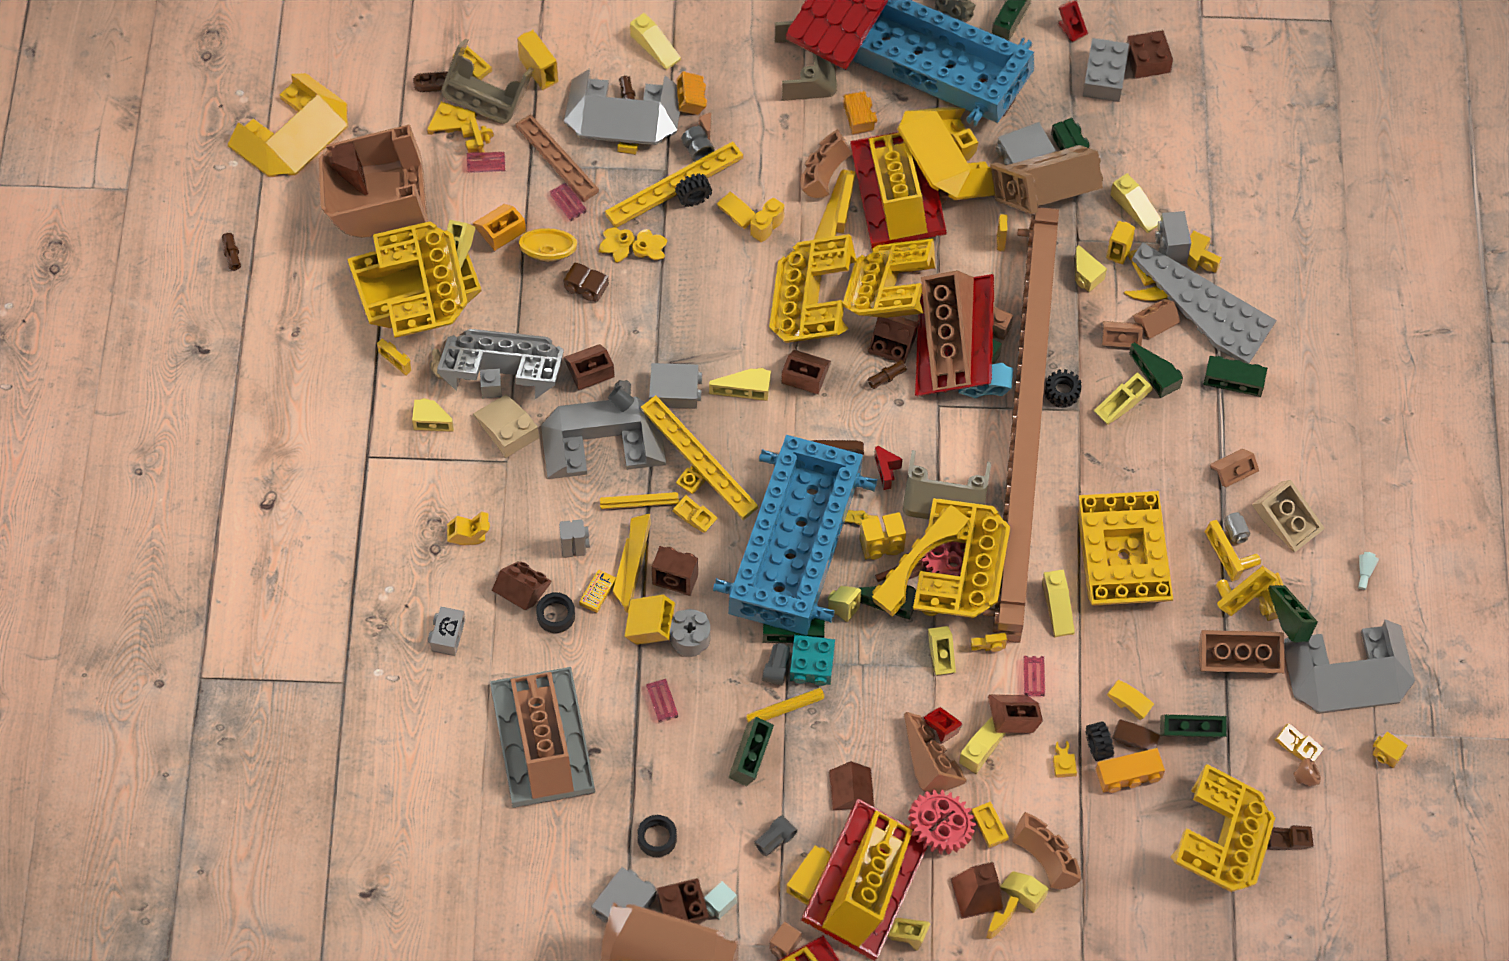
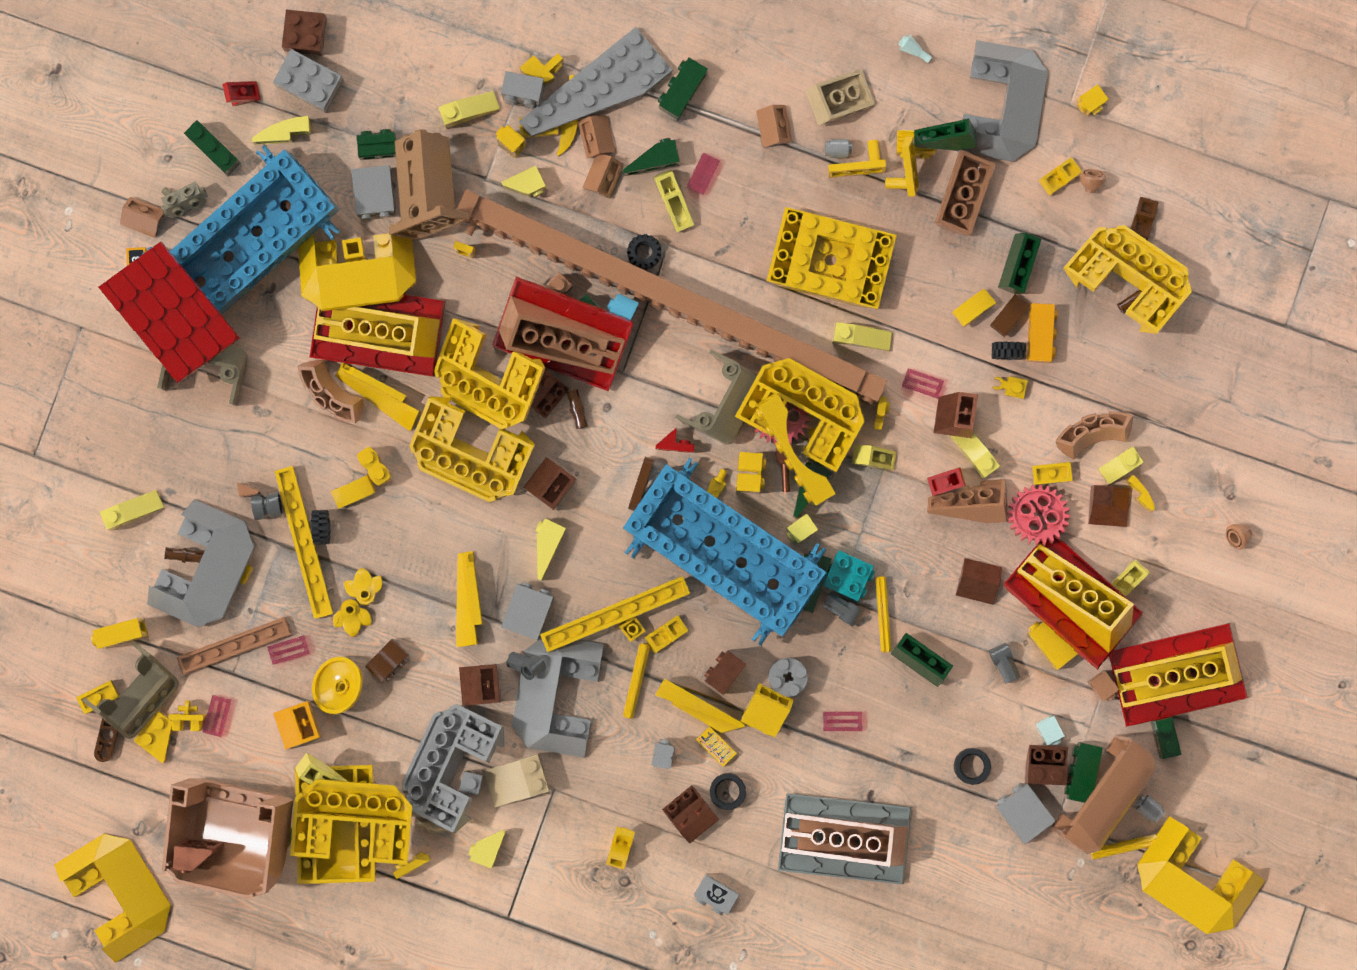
camera: 75 degrees left, 25 degrees up
light orange brick [676,71,707,115] -> none
light orange brick [843,90,877,134] -> none
none -> light yellow slope [252,116,311,145]
none -> yellow wedge [456,551,483,647]
none -> clear pink tile [686,153,720,195]

